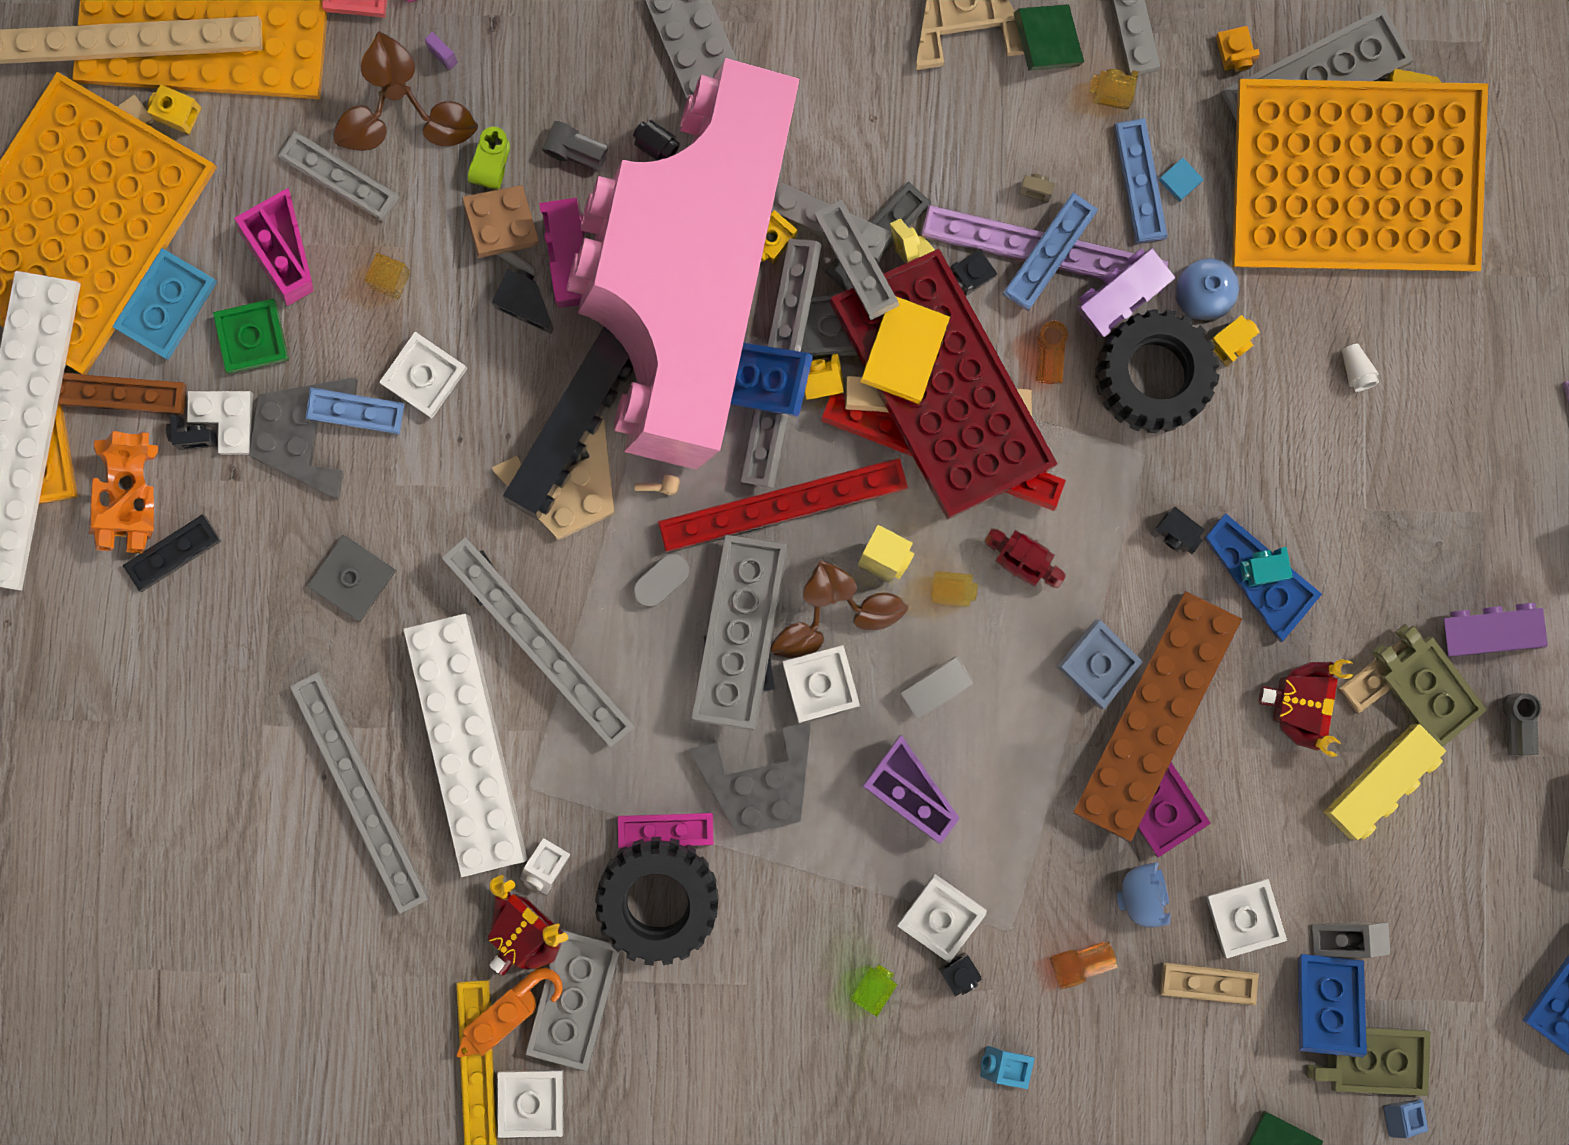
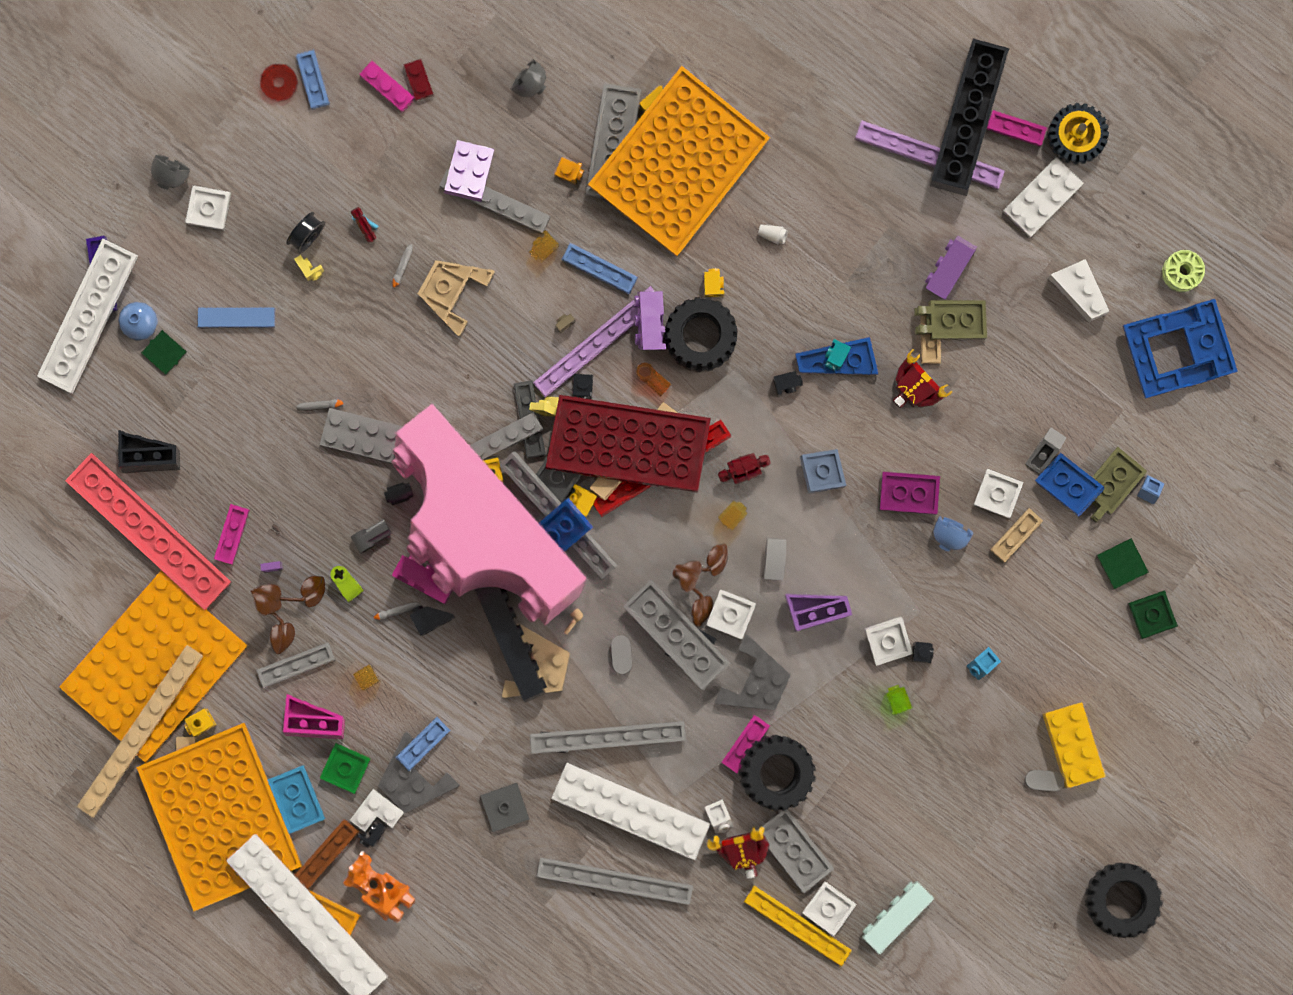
camera: 45 degrees left, 0 degrees up
black tile [123,514,221,592] -> none
white plate [379,332,468,419] -> none
orange plate [457,968,563,1057] -> none
medium nougat plate [462,185,539,258] -> none
red tile [658,458,908,553] -> none
light grey plate [814,200,899,320] -> none
light yellow brick [857,525,915,583] -> none
yellow tile [860,296,950,404] -> none
medium blue tile [1003,192,1098,311] -> none
dark green tile [1013,4,1084,71] -> none
clear orange piece [1049,941,1118,989] -> none
dark orange plate [1073,591,1242,843] -> none
dark azure tile [1159,158,1204,202] -> none
medium blue cylinder [1176,258,1239,321] -> none
light yellow brick [1323,724,1446,840] -> none
dark grey piece [1503,693,1542,755] -> none

